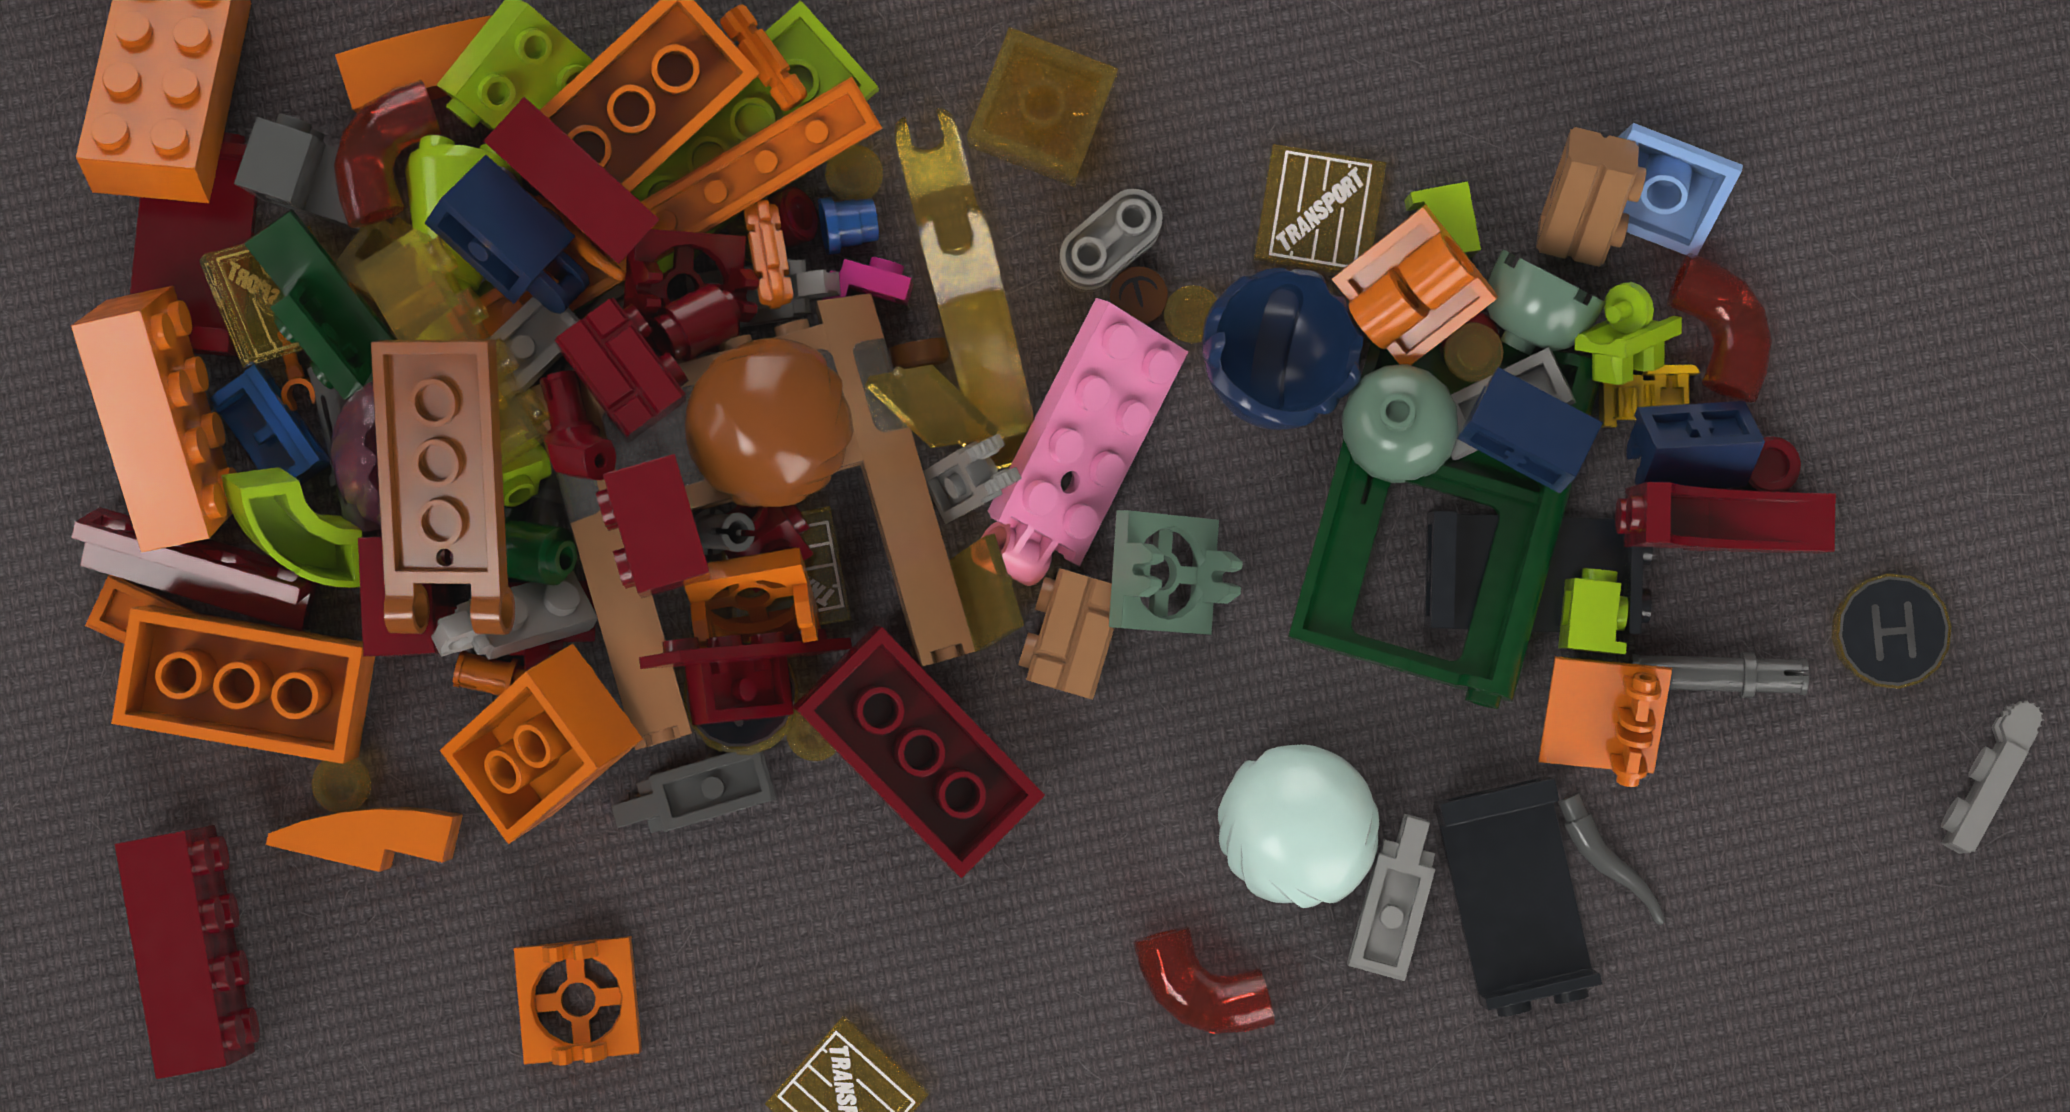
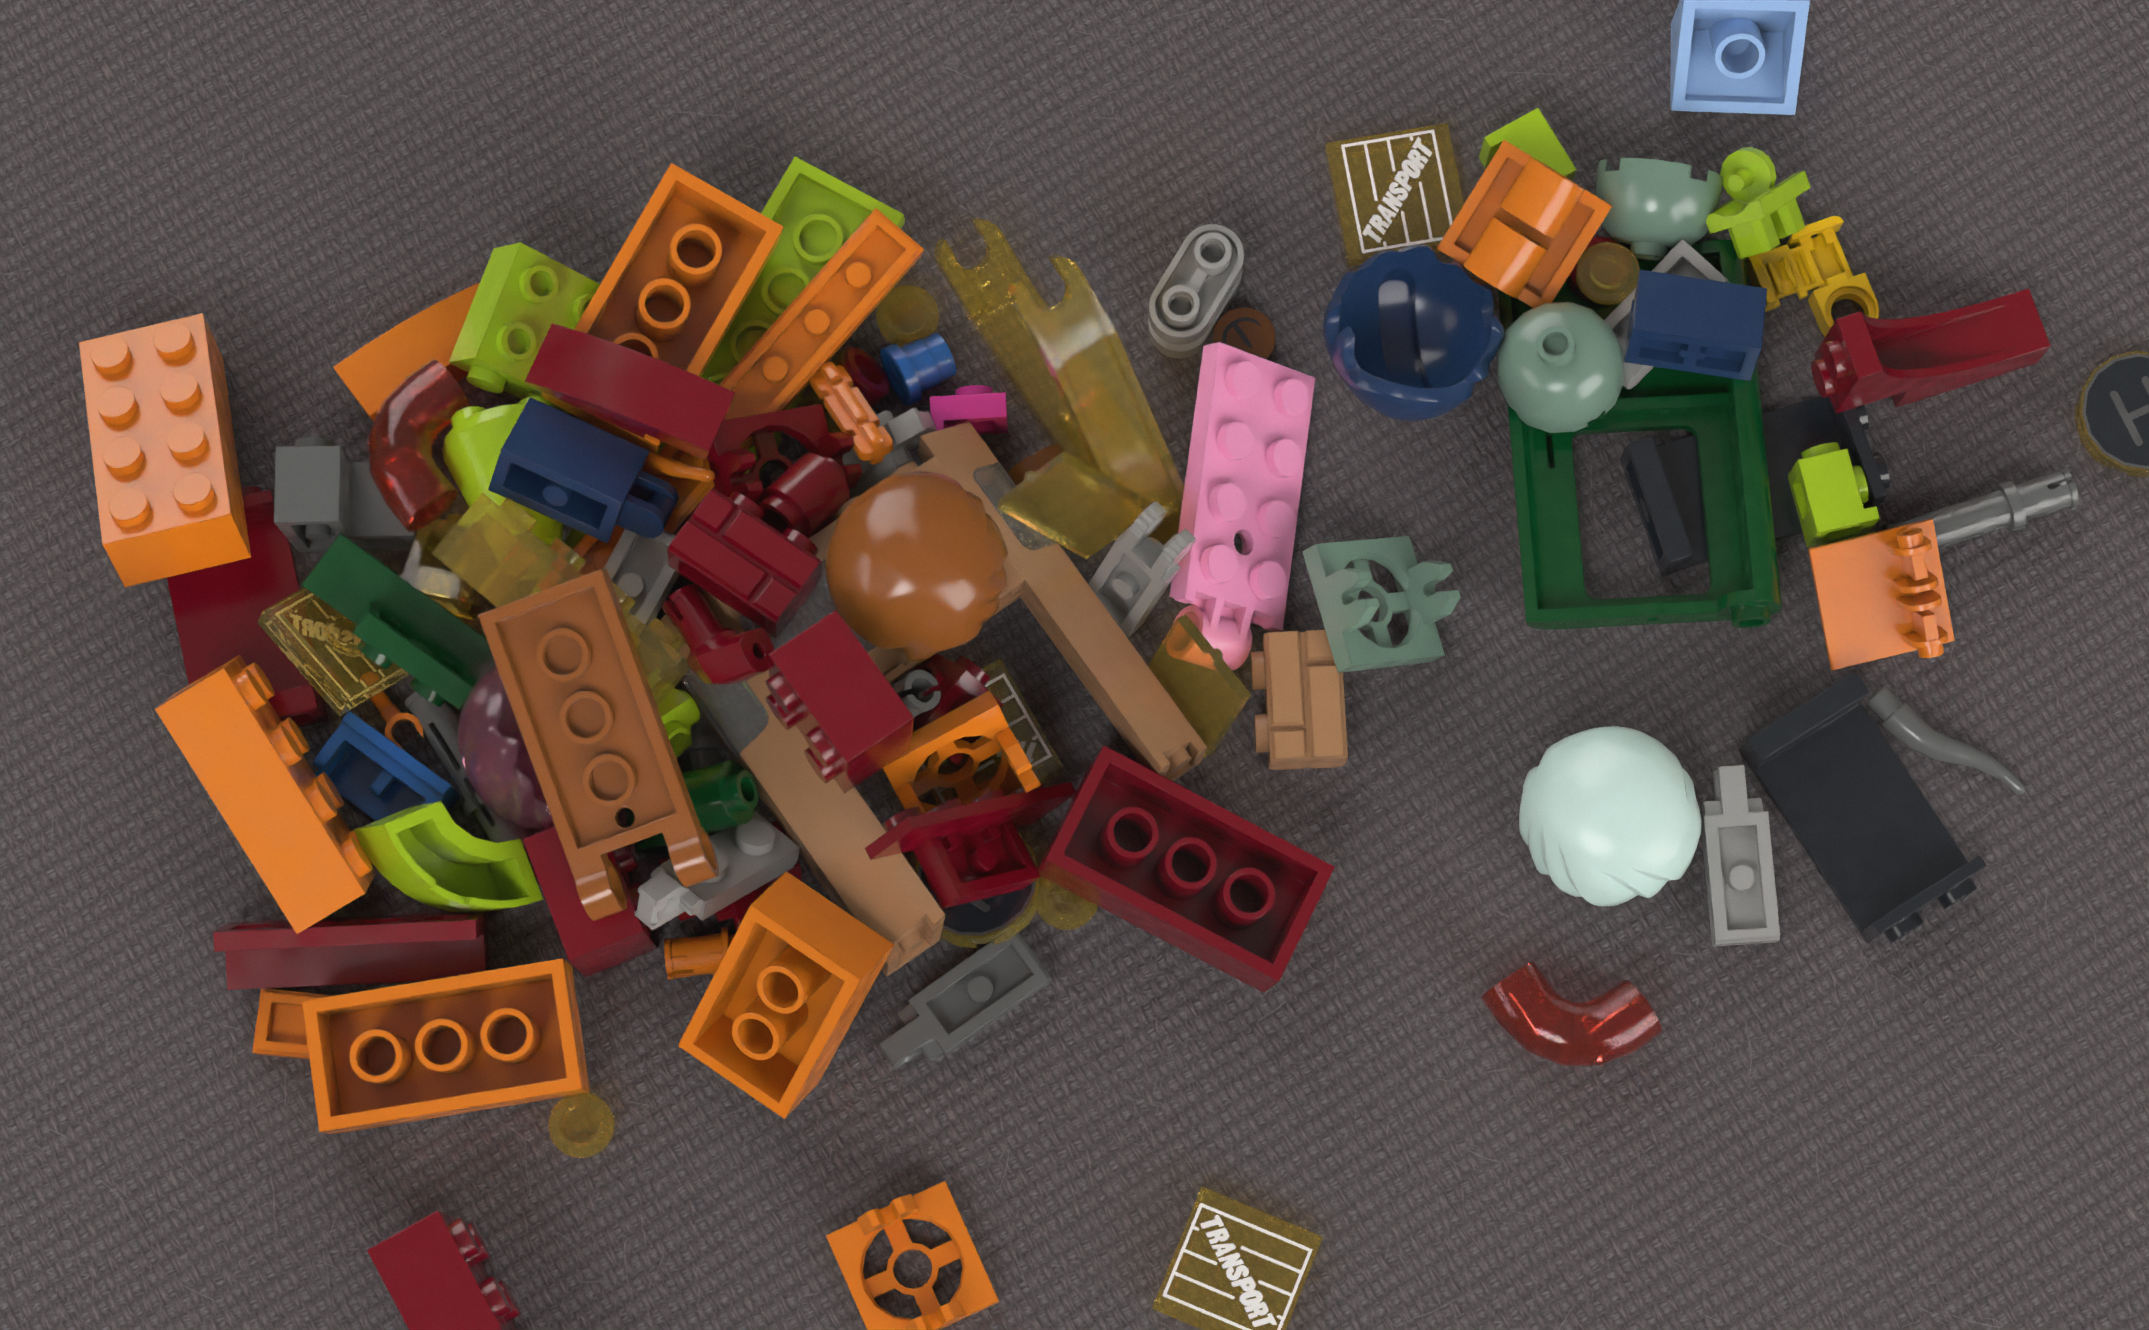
camera: 20 degrees left, 10 degrees down
orange slope [266,807,463,872] -> none
orange axle [720,4,808,112] -> none
clear yellow brick [967,27,1118,188] -> none
clear yellow plate [1164,285,1217,343] -> none
medium nougat brick [1536,127,1646,267] -> none
dark blue hinge [1626,401,1765,489] -> none
clear red cylinder [1667,253,1772,403] -> none
dark red tile [1747,436,1801,492] -> none

